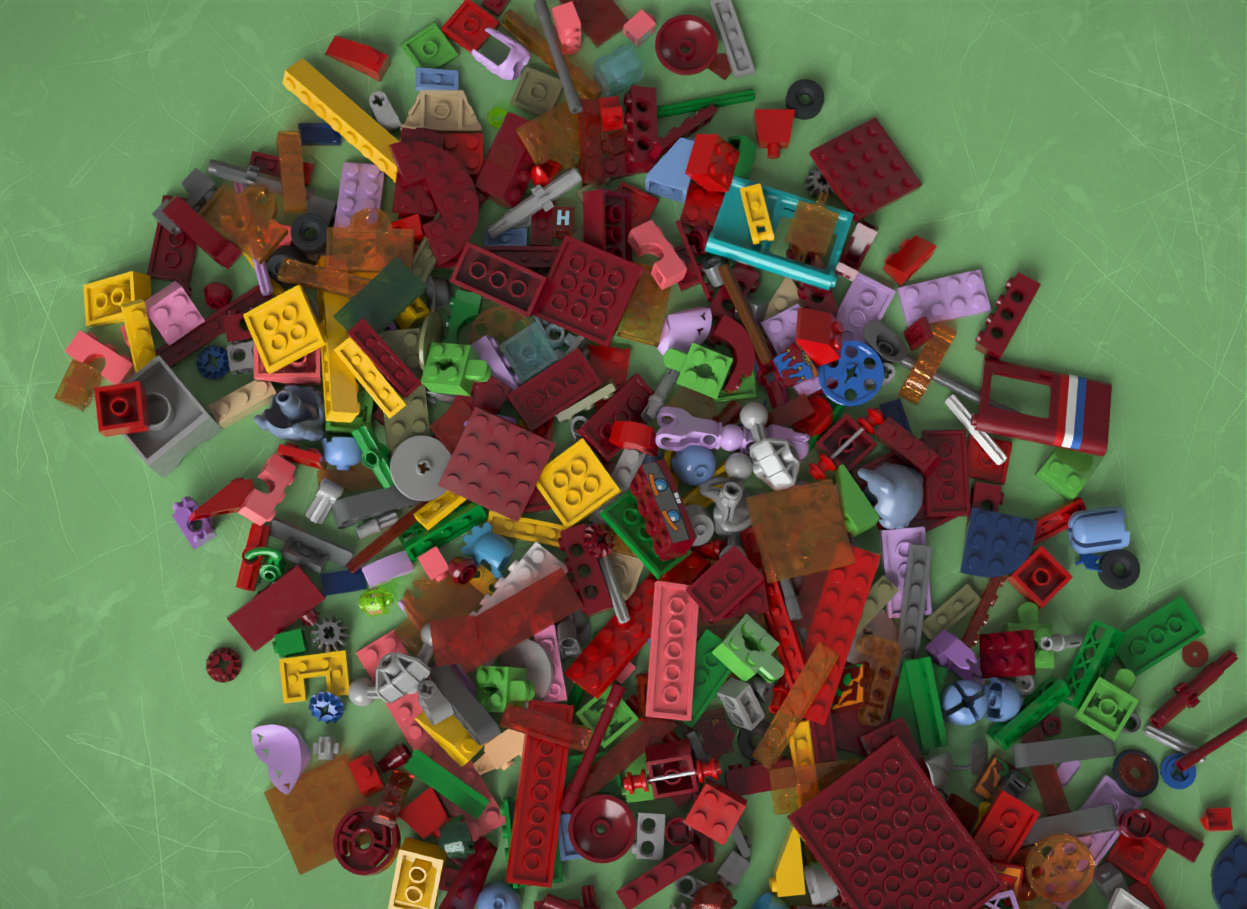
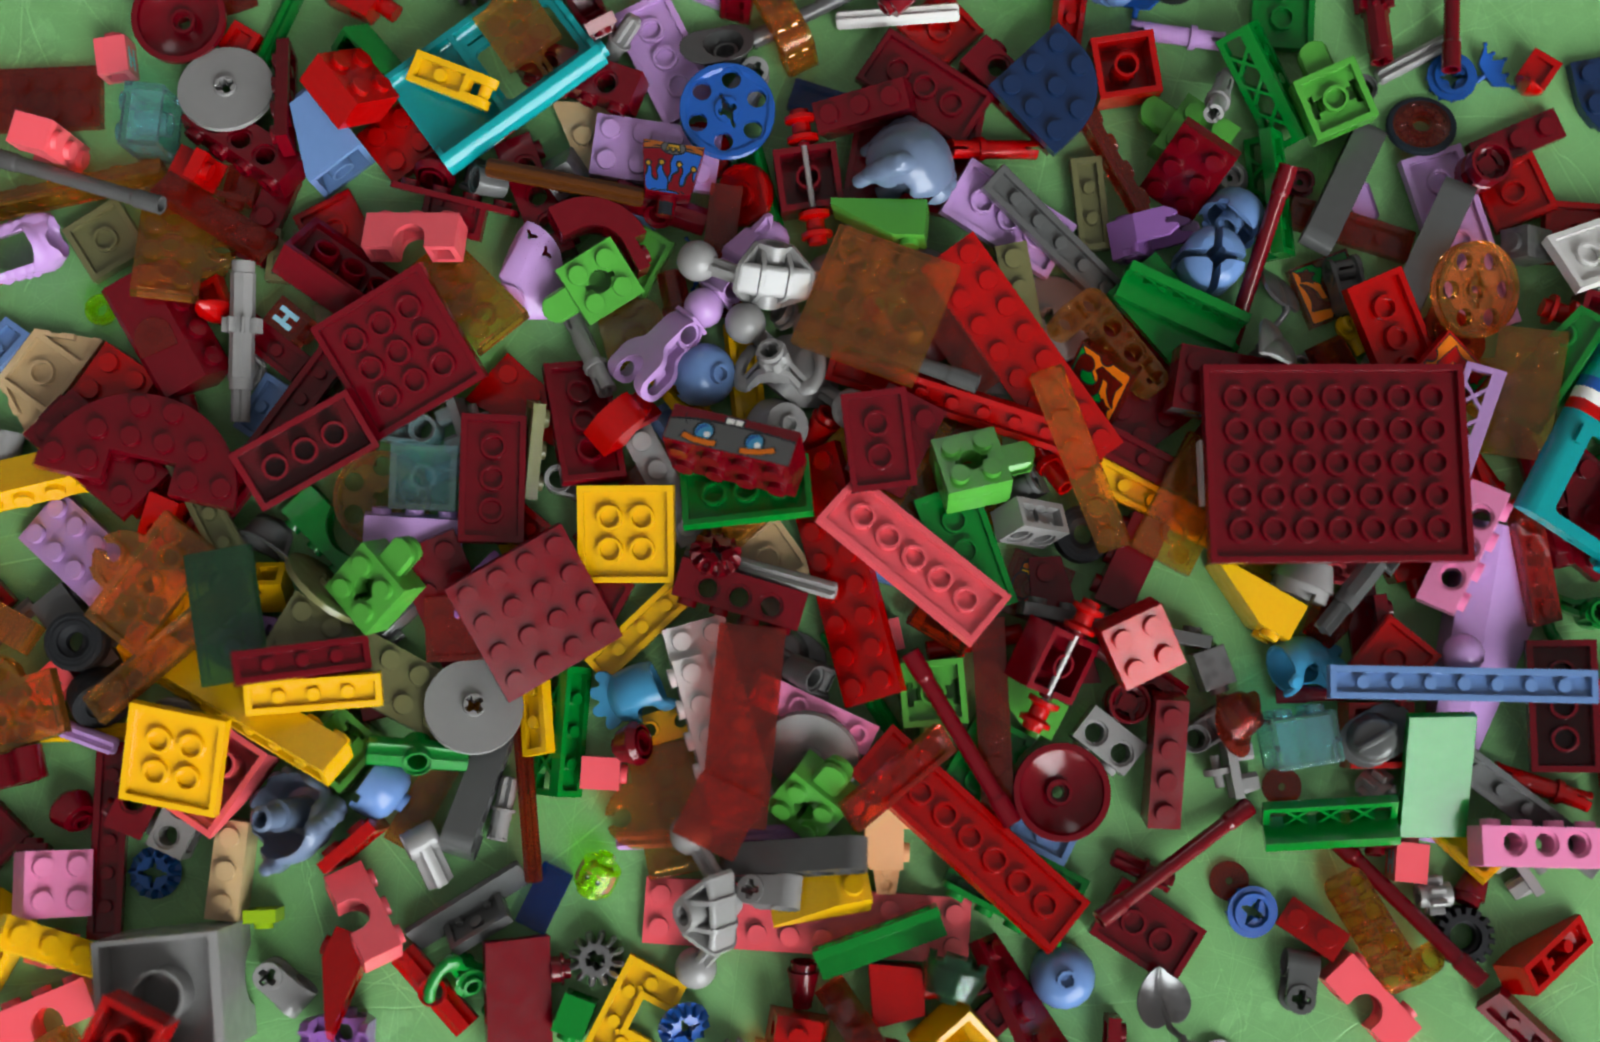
camera: 50 degrees left, 5 degrees up
lavender slope [362,550,414,588] -> none
red slope [795,307,844,367] -> none
none -> light grey piece [177,47,274,132]
none -> red plate [218,20,264,54]
none -> lime plate [242,906,285,929]
none -> light grey piece [252,956,318,1019]
none -> light grey axle [606,13,641,63]
none -> light grey plate [770,303,799,331]
none -> red pin [947,137,1039,162]
none -> lavender pin [1130,19,1226,52]
none -> dark red piece [1234,162,1299,353]
none -> blue piece [1476,42,1516,90]

